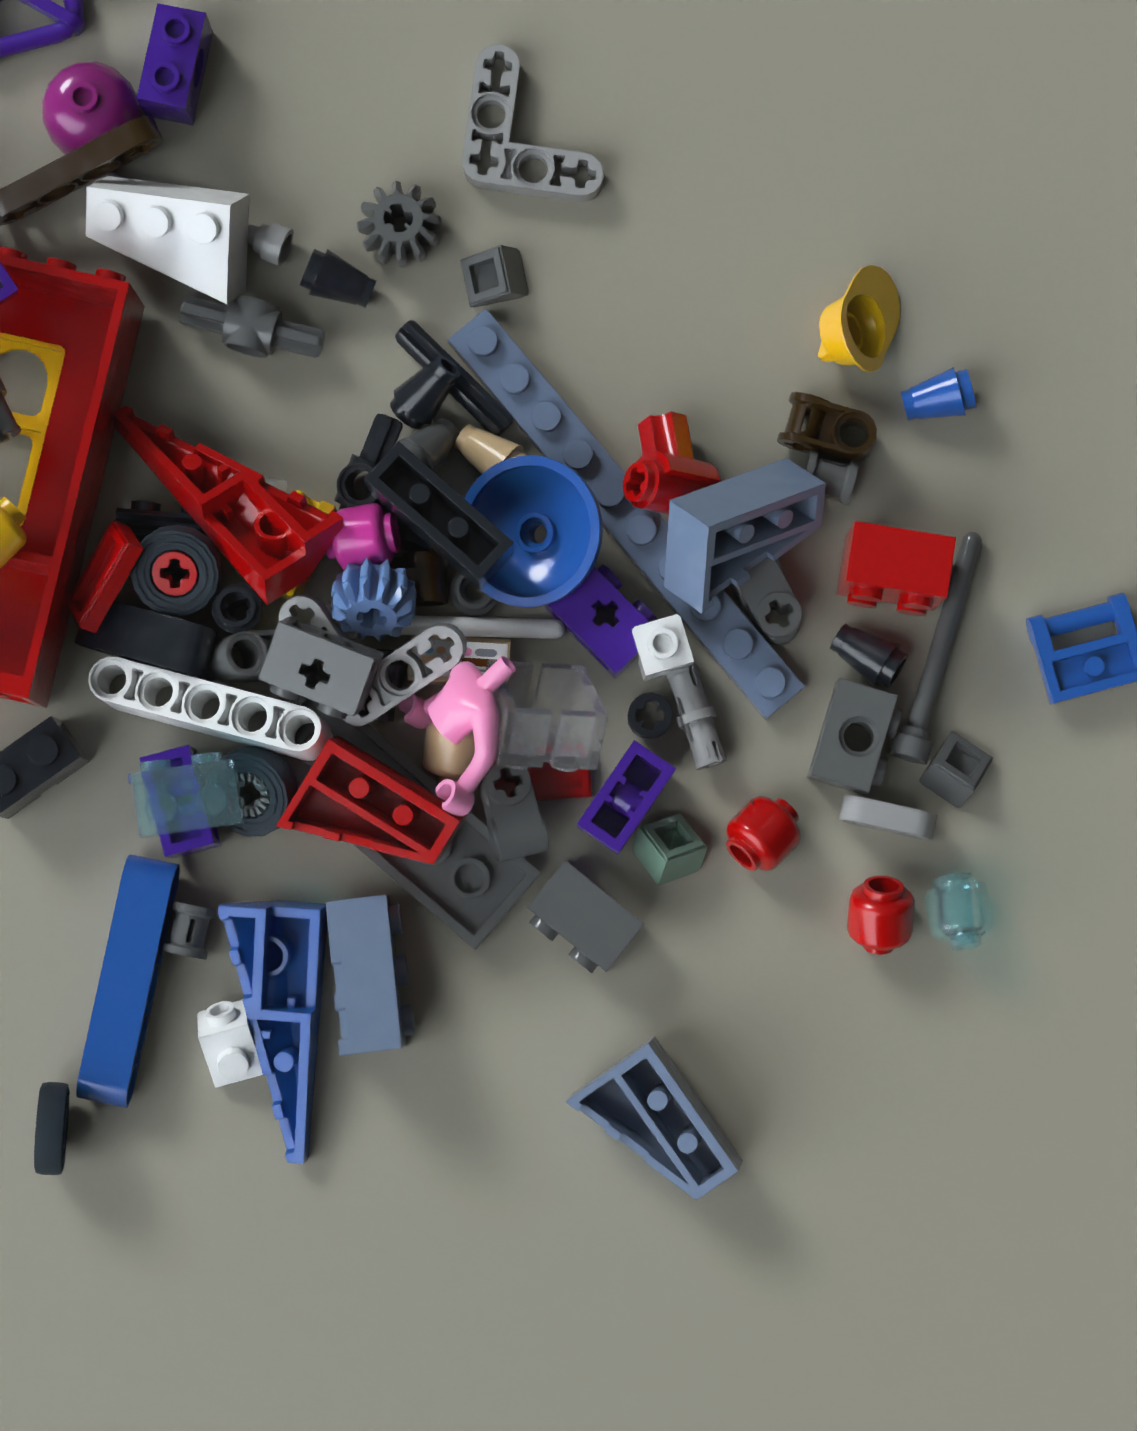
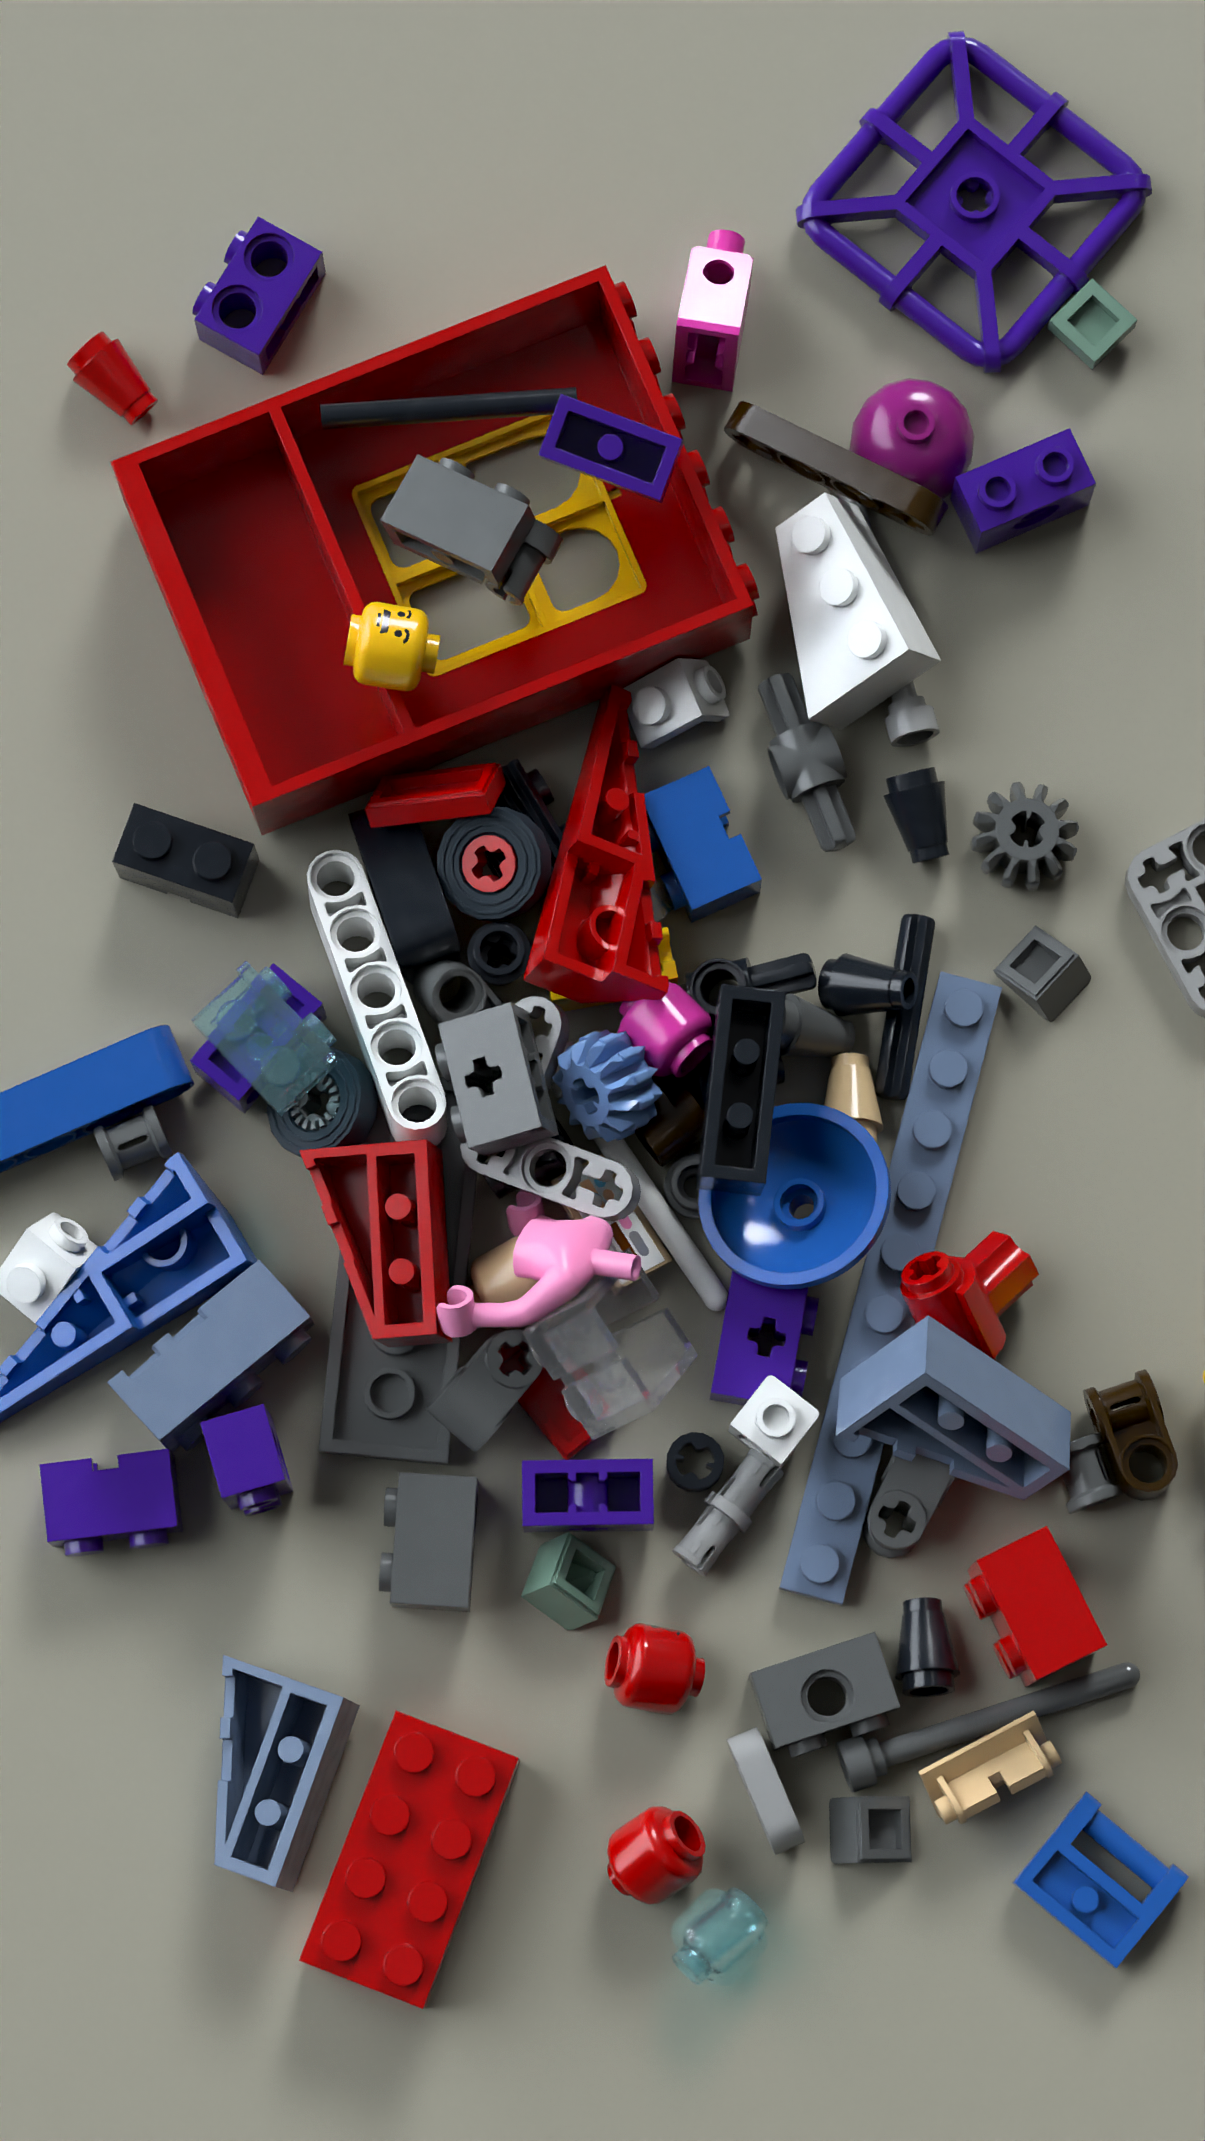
camera: 55 degrees right, 5 degrees down
none -> dark purple brick [39,1449,183,1557]
none -> dark purple brick [200,1404,294,1516]
none -> red brick [299,1710,520,2009]
none -> white bracket [623,658,729,748]
none -> blue brick [644,766,762,923]
none -> tan hinge [918,1710,1062,1825]

